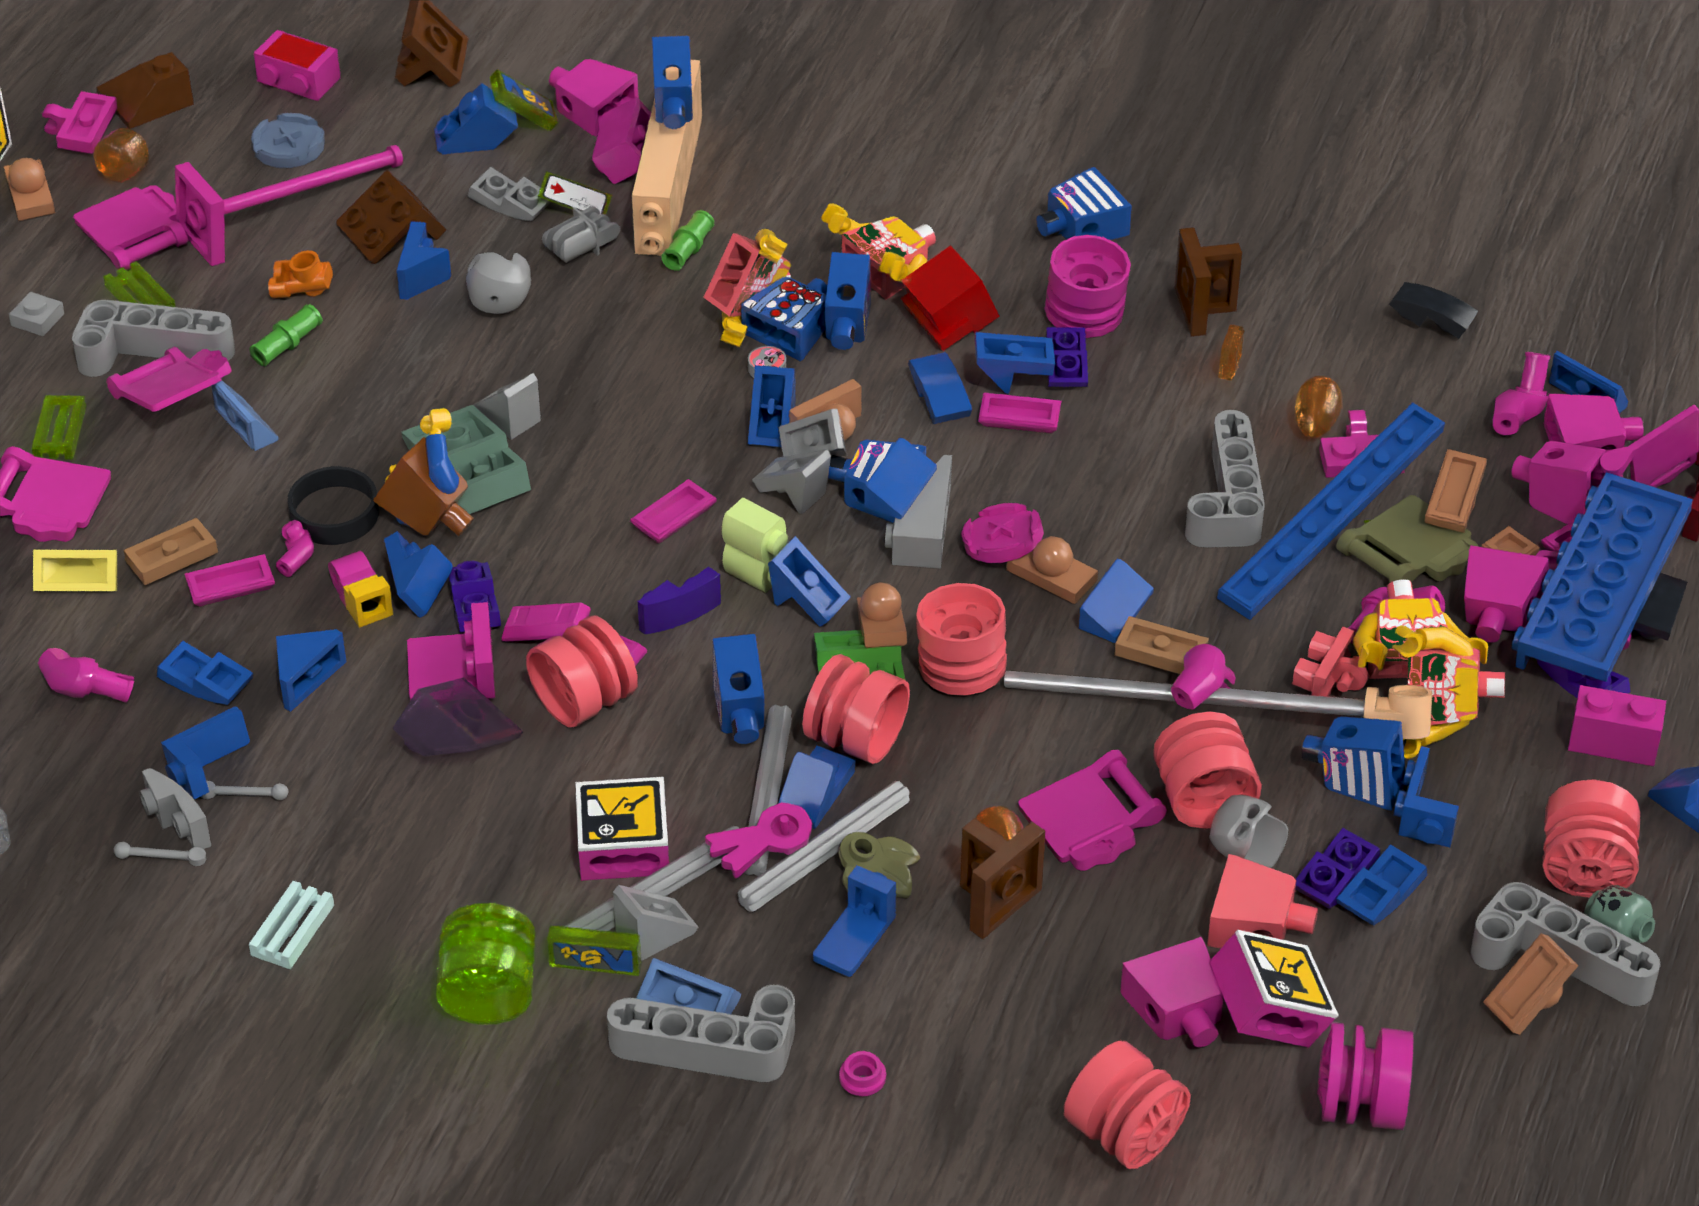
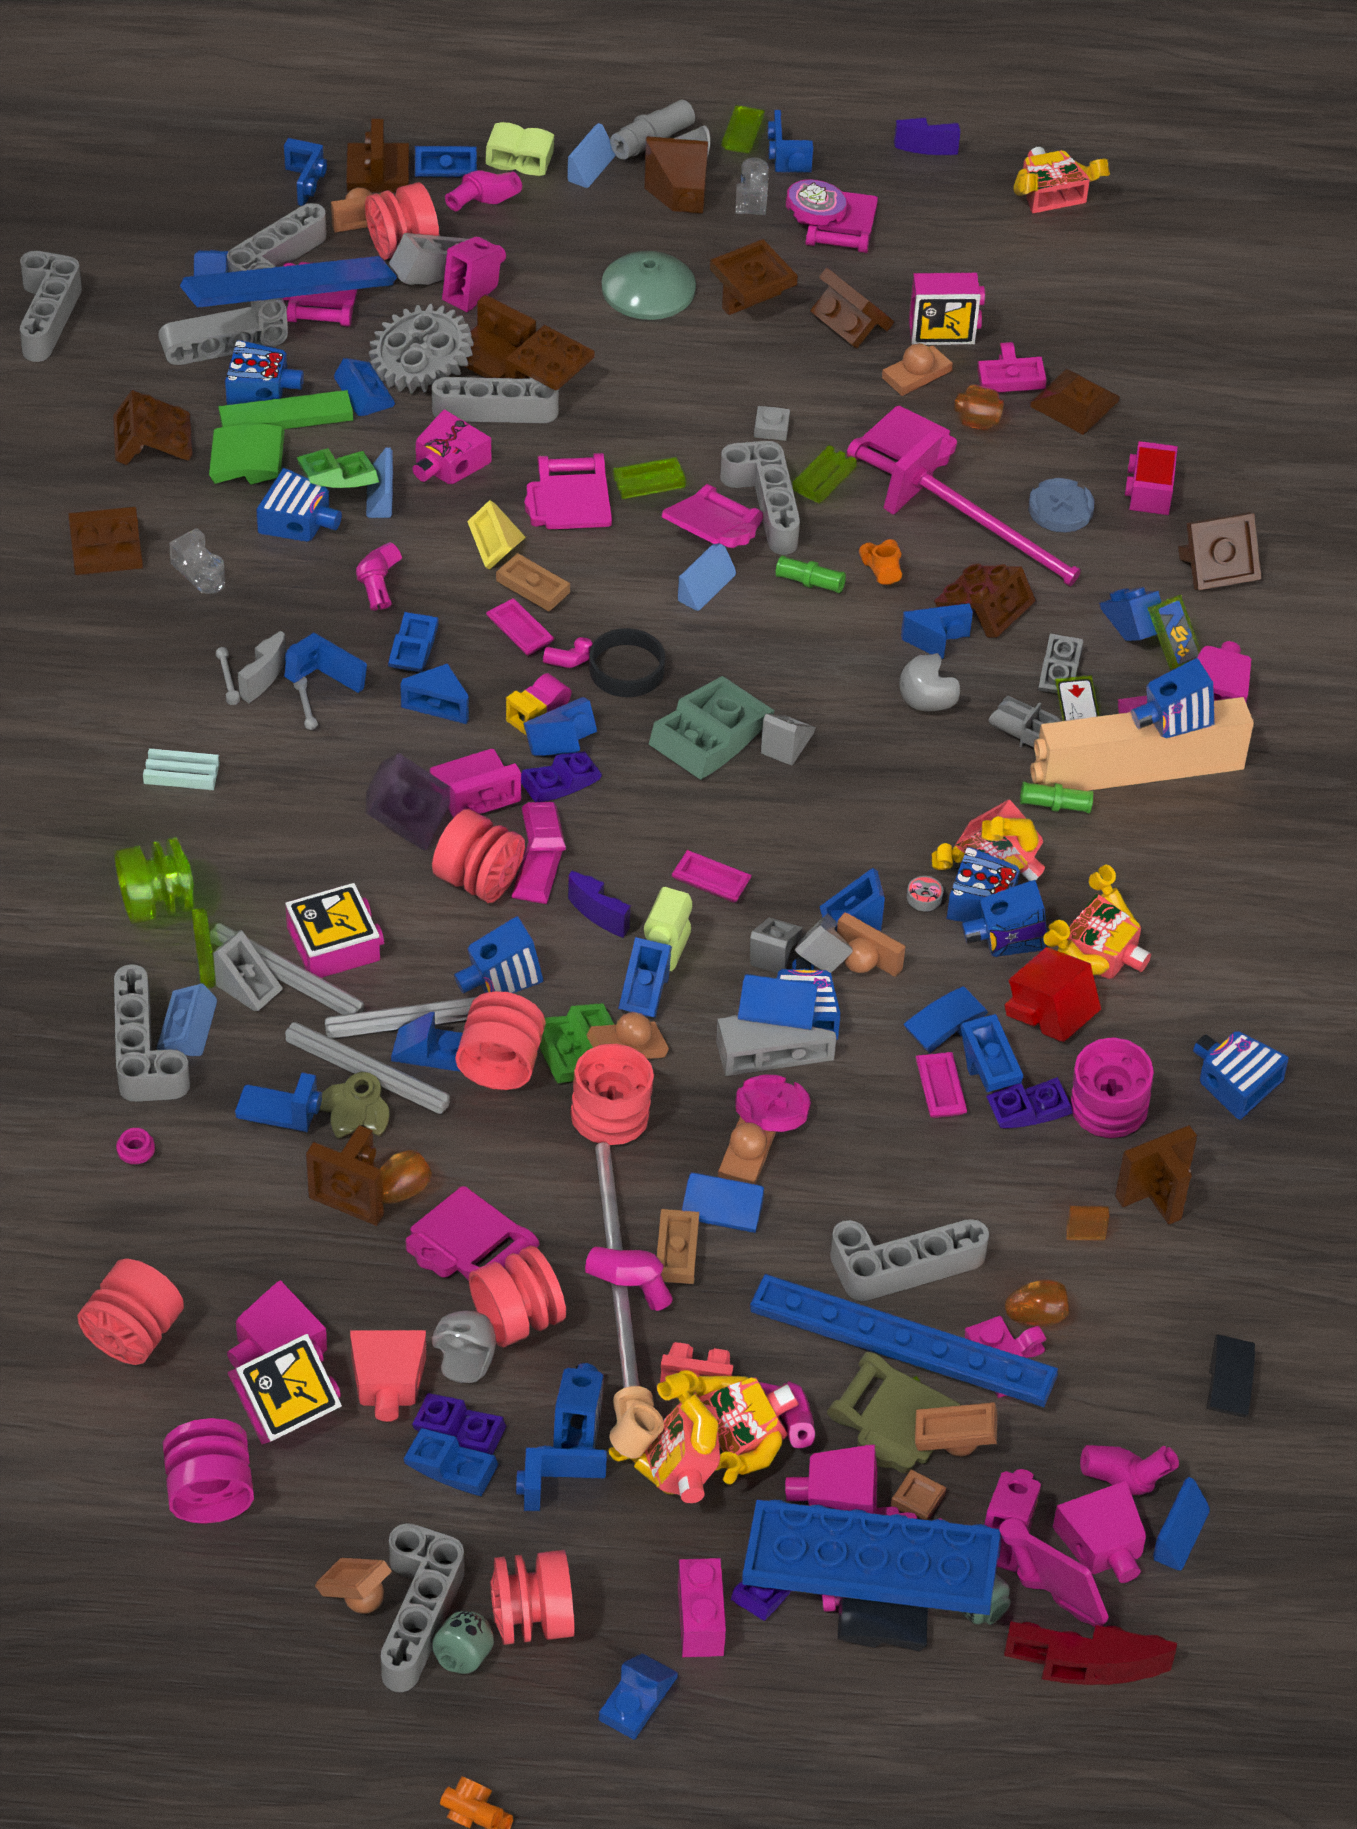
camera: 70 degrees right, 5 degrees up
dark orange torso [373,408,474,536] -> none
dark pink piece [705,802,812,878] -> none

